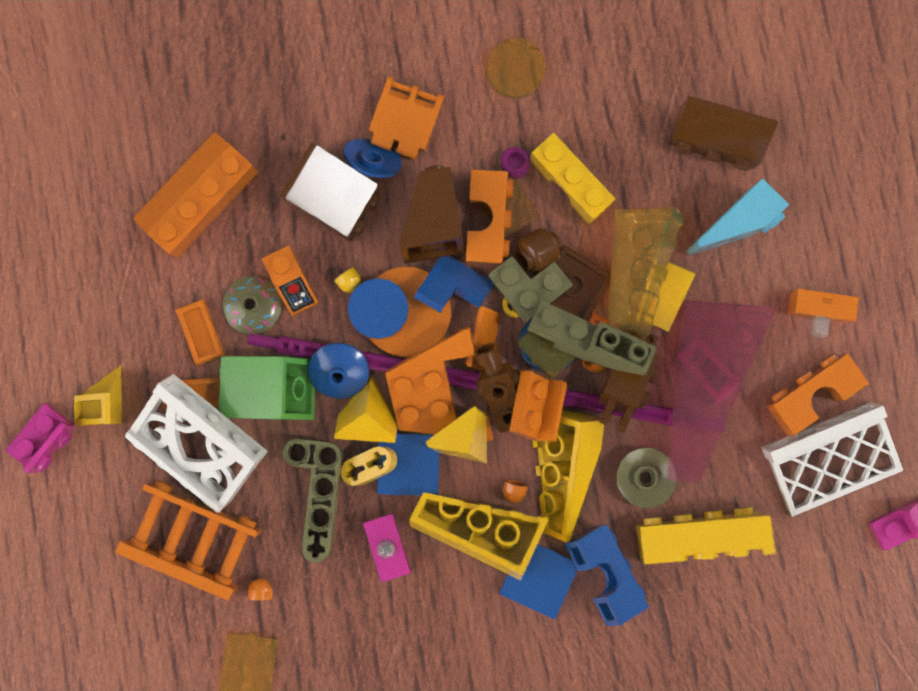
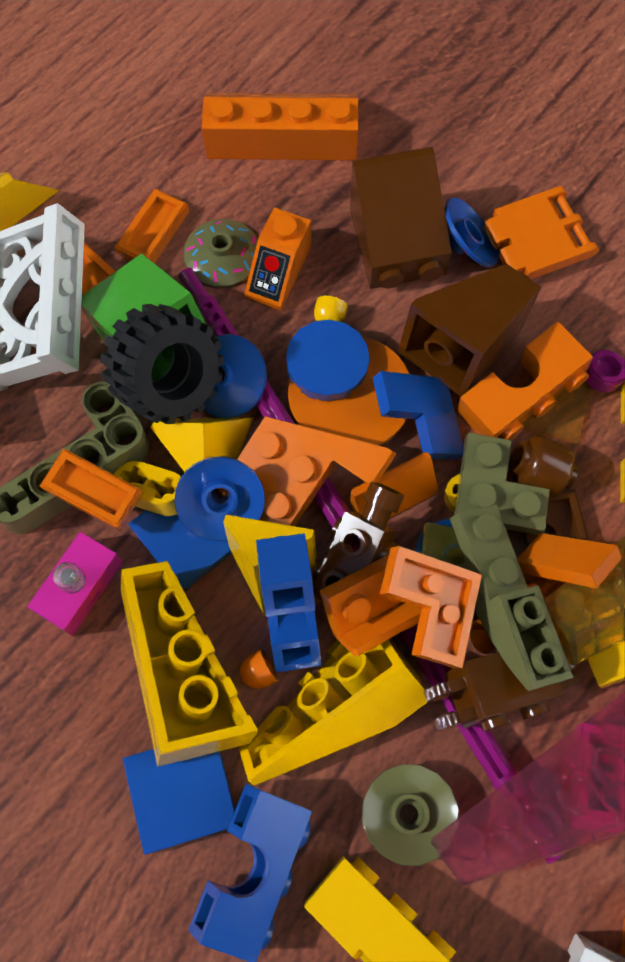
camera: 50 degrees right, 15 degrees down
none -> orange tile [40,448,143,531]
none -> black tyre [100,304,224,424]
none -> blue dish [175,457,265,541]
none -> blue arch [256,533,322,672]
none -> orange plate [380,546,482,668]
none -> orange tile [517,533,622,589]

